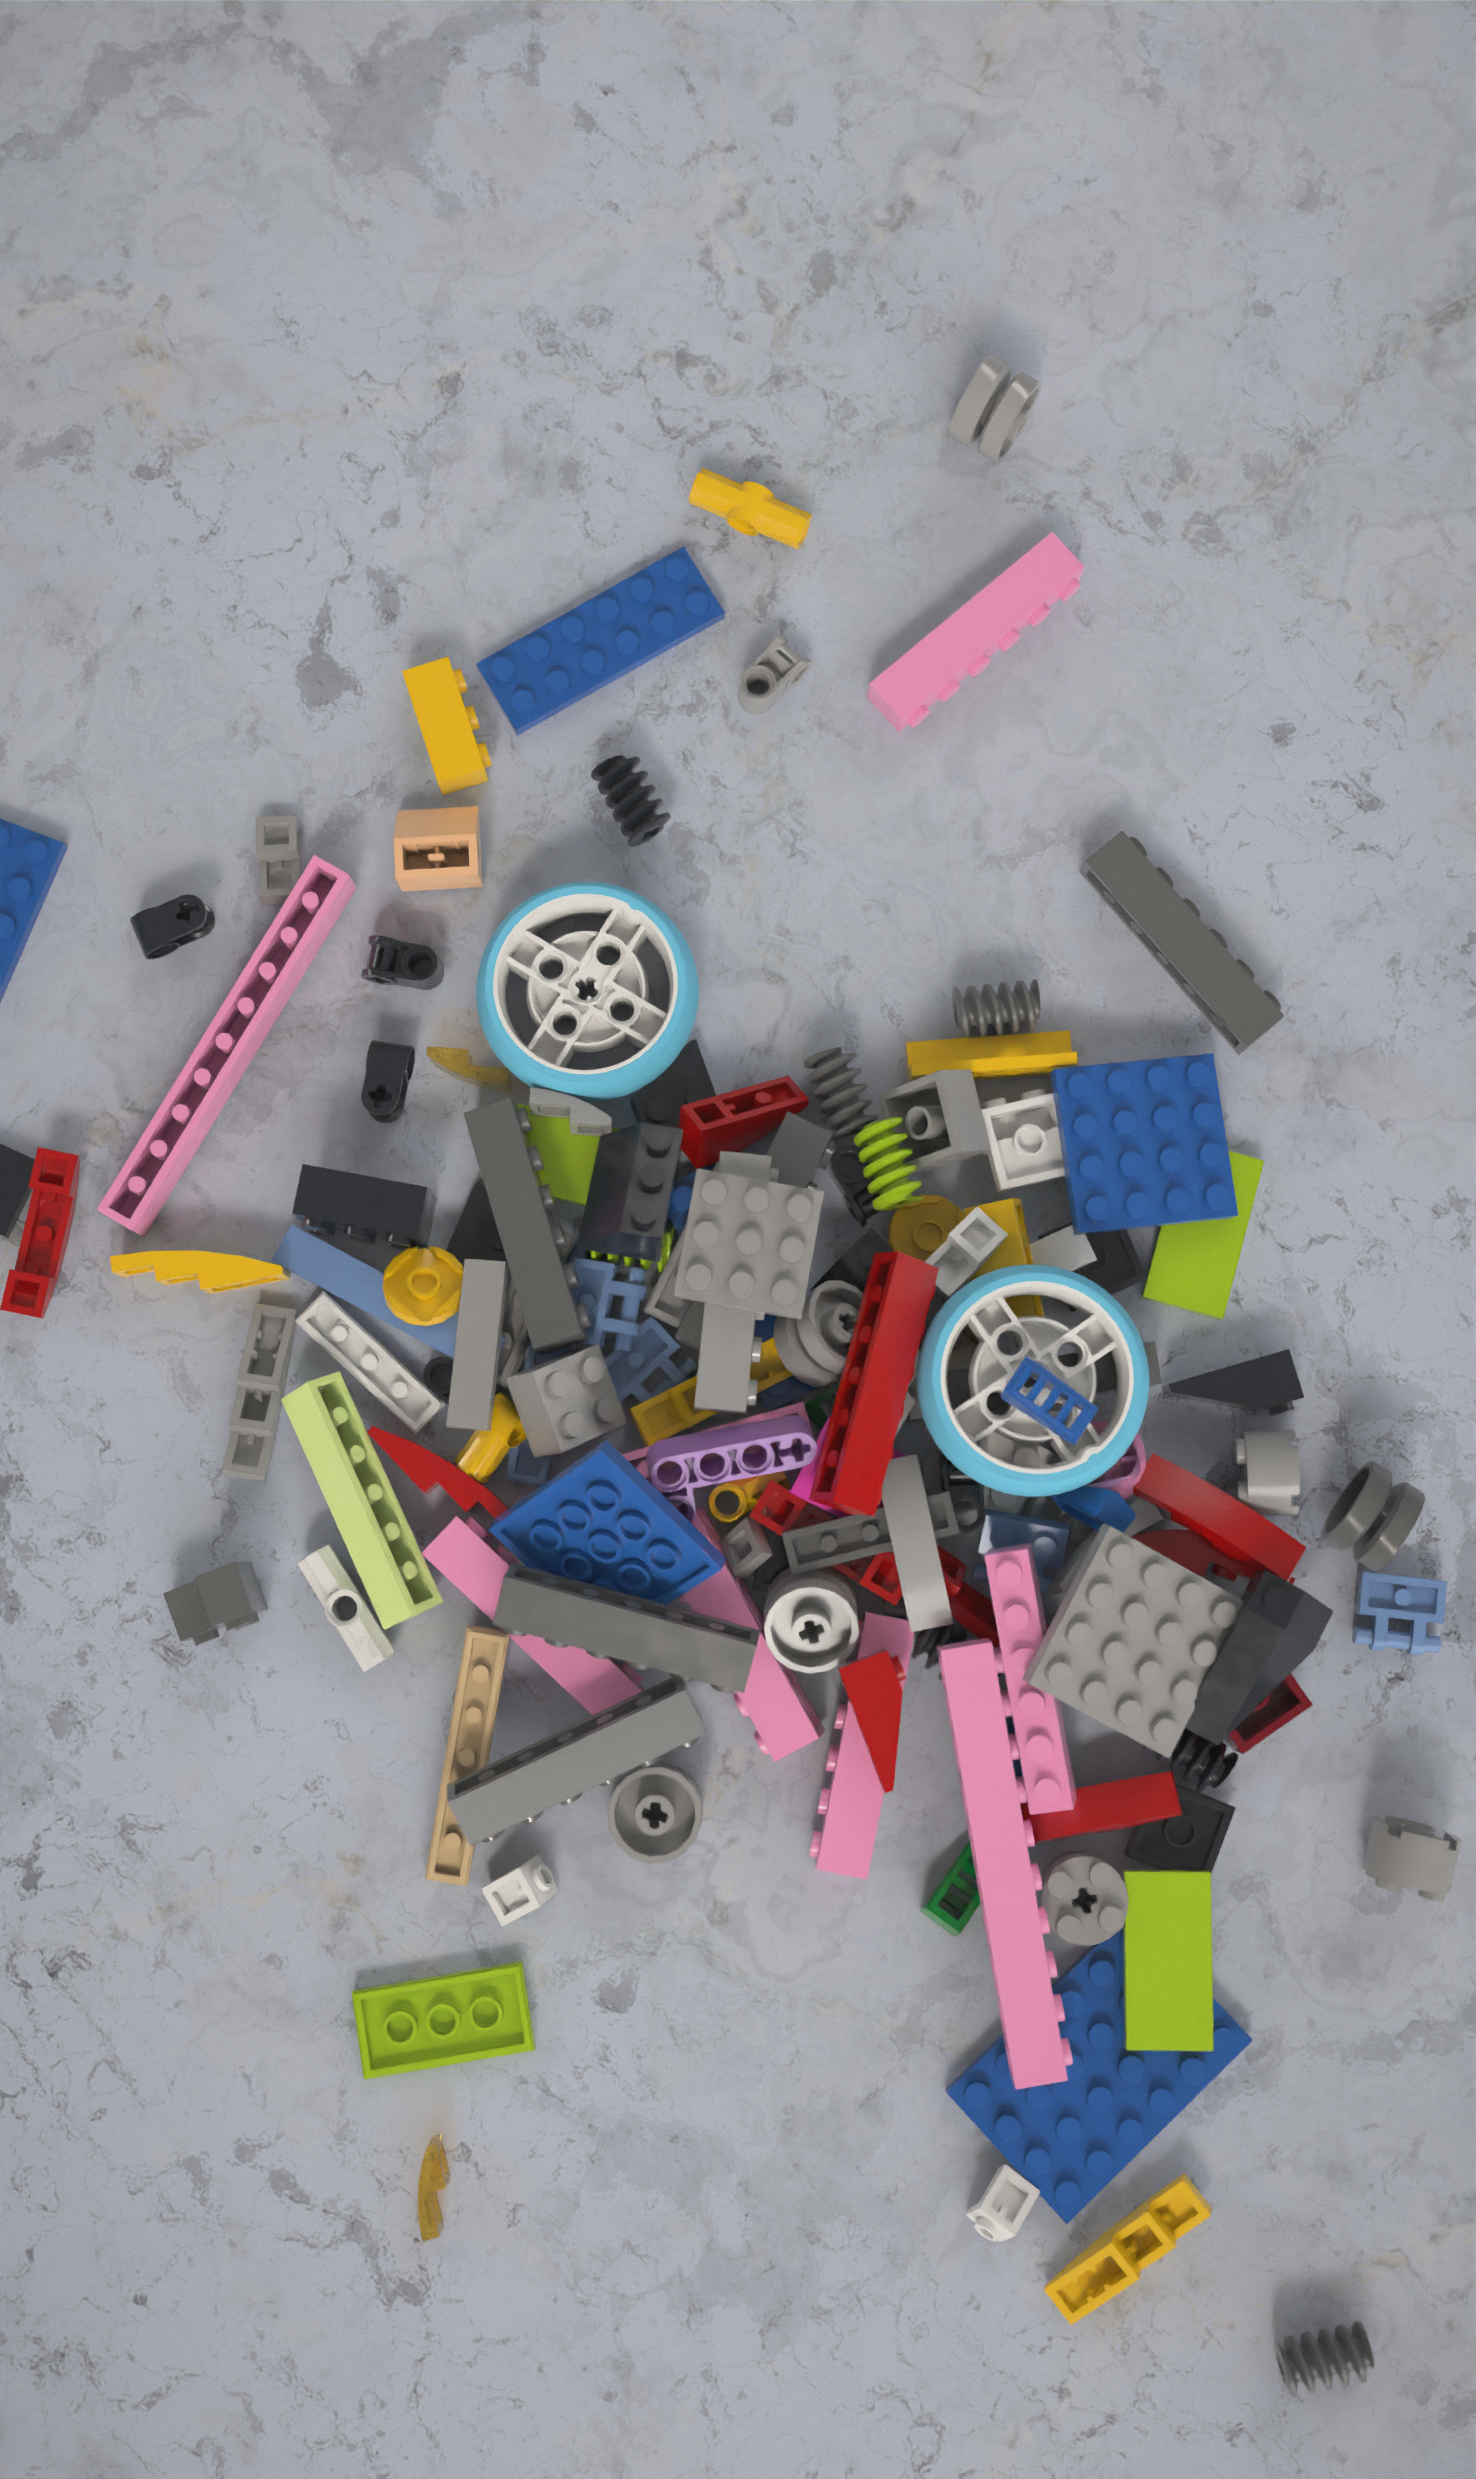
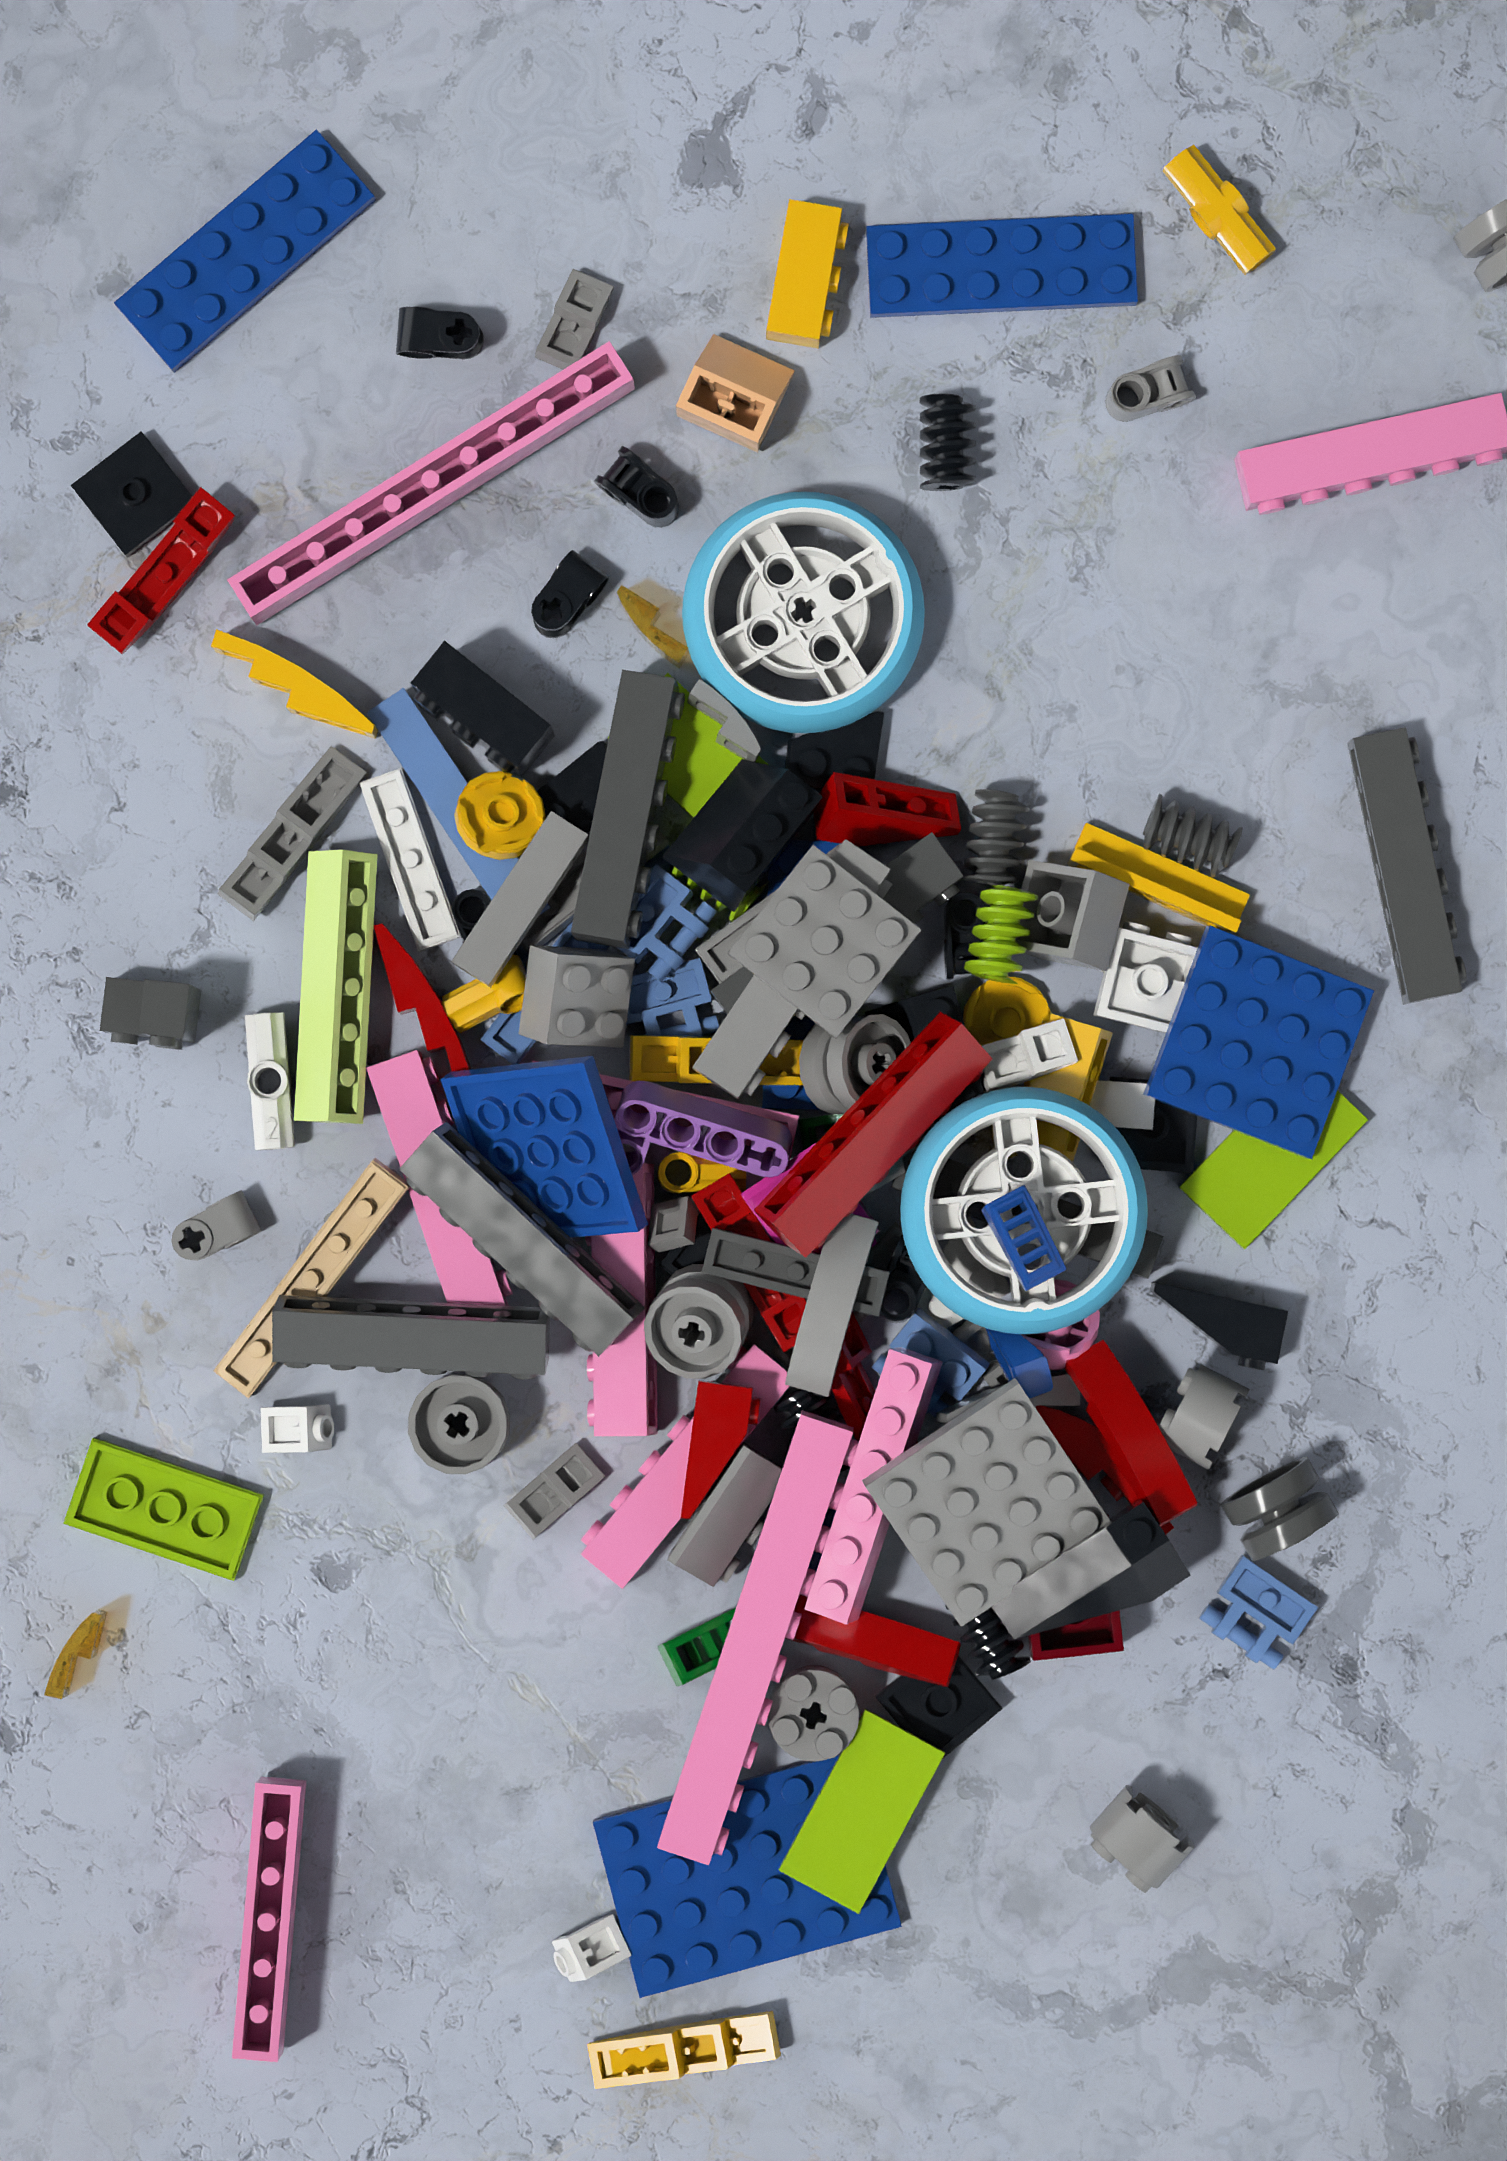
camera: 30 degrees right, 5 degrees up
none -> light grey piece [171,1190,262,1261]
none -> bright pink brick [232,1777,307,2062]
none -> light grey slope [504,1443,606,1539]
none -> light grey slope [667,1442,783,1587]

